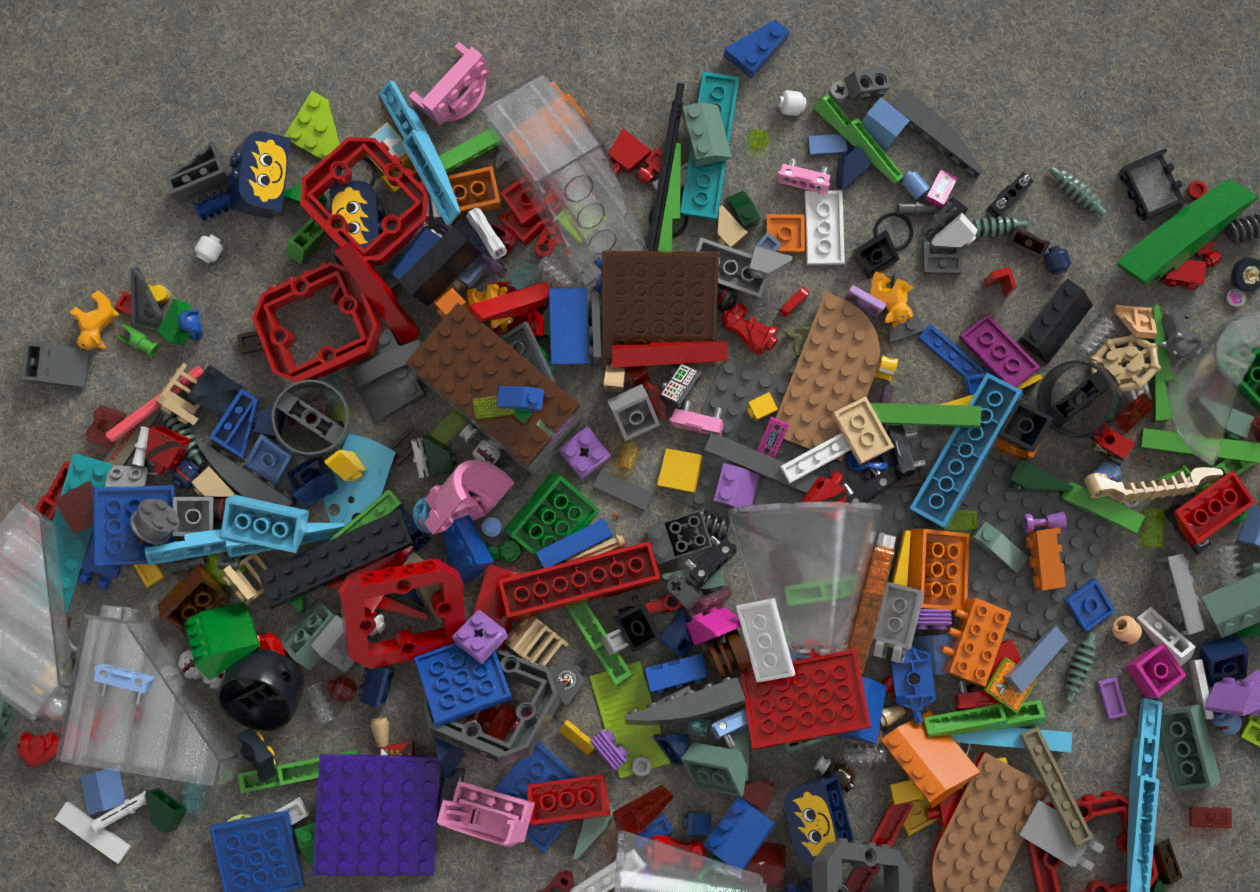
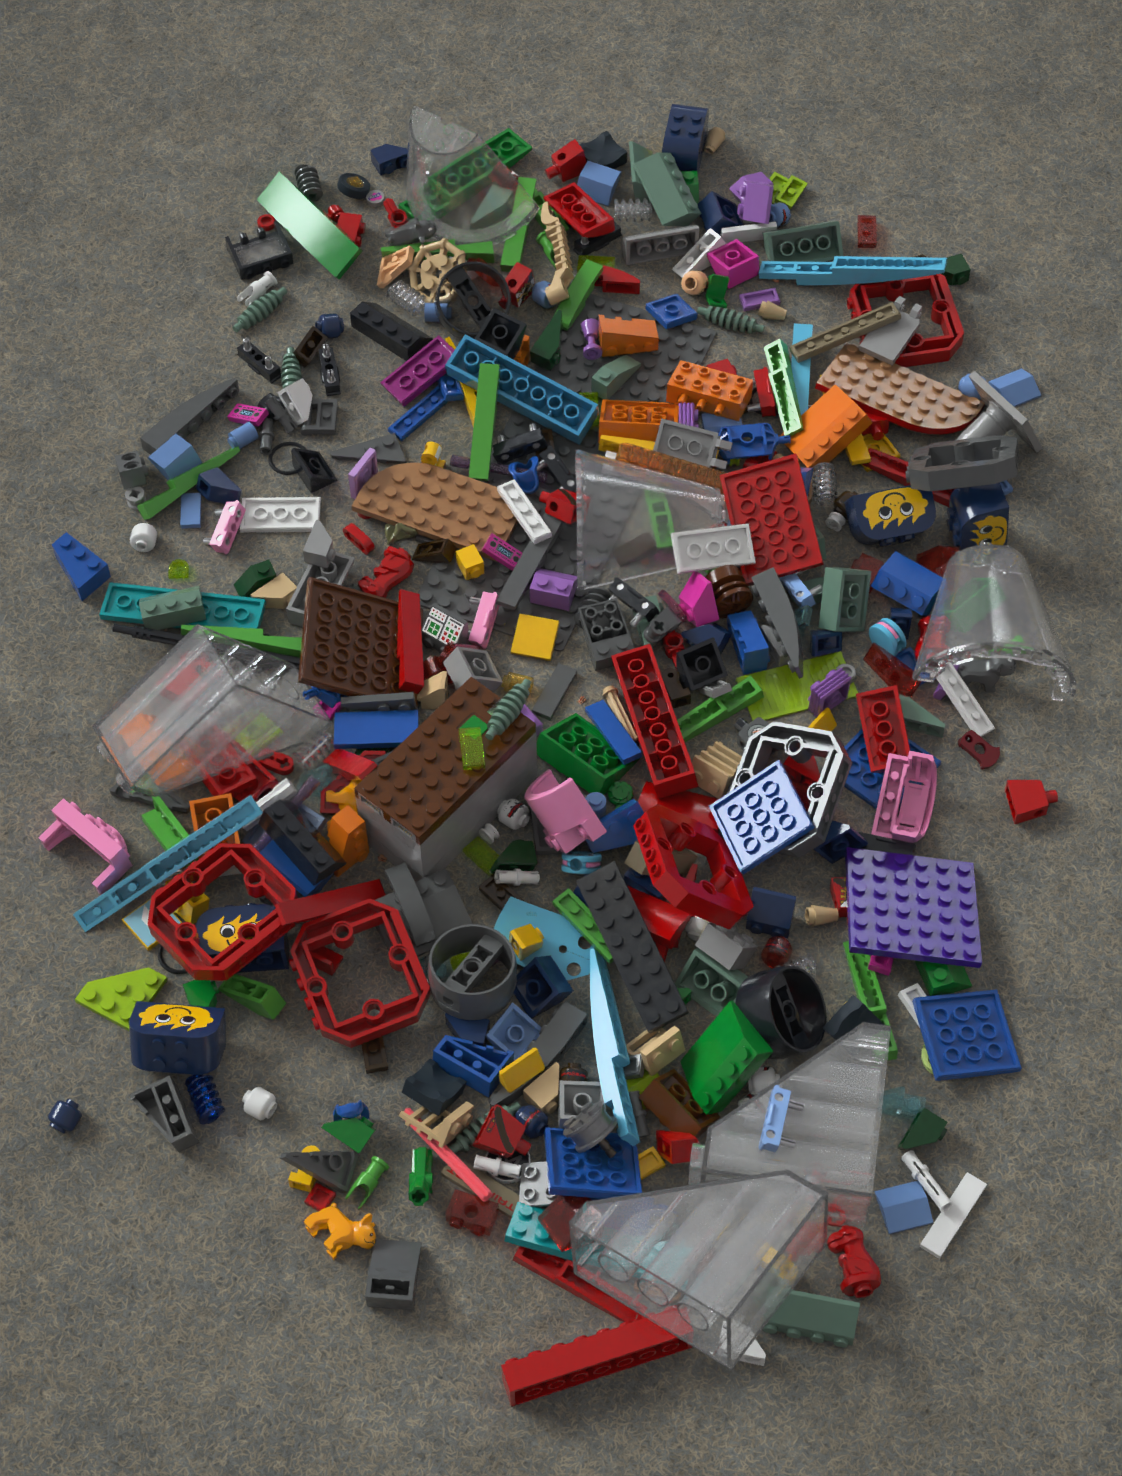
camera: 90 degrees left, 25 degrees down
medium azure slope [221,495,309,553] -> none
medium lavender brick [452,610,508,664] -> none
blue slope [496,386,544,413] -> none
sand blue plate [756,232,782,252] -> none
orange plate [766,214,805,253] -> none
tan tile [831,397,894,465] -> none
light orange animal [870,272,913,328] -> none
red panel [984,266,1017,297] -> none
tile [984,657,1037,713] -> none
sand blue slope [1004,626,1068,693] -> none
none -> dark blue head [48,1099,82,1134]
none -> white piece [237,271,278,307]
none -> black piece [319,344,341,396]
none -> red axle [383,198,412,244]
none -> green piece [408,1147,433,1206]
none -> dark brown slope [412,538,456,563]
none -> medium blue brick [424,303,452,322]
none -> sand green piece [485,679,532,740]
none -> yellow slope [499,1047,545,1093]
none -> red slope [594,265,640,294]
none -> red slope [656,1130,700,1164]
none -> green bracket [705,274,730,308]
none -> tan cone [758,300,787,321]
none -> medium azure head [869,618,907,658]

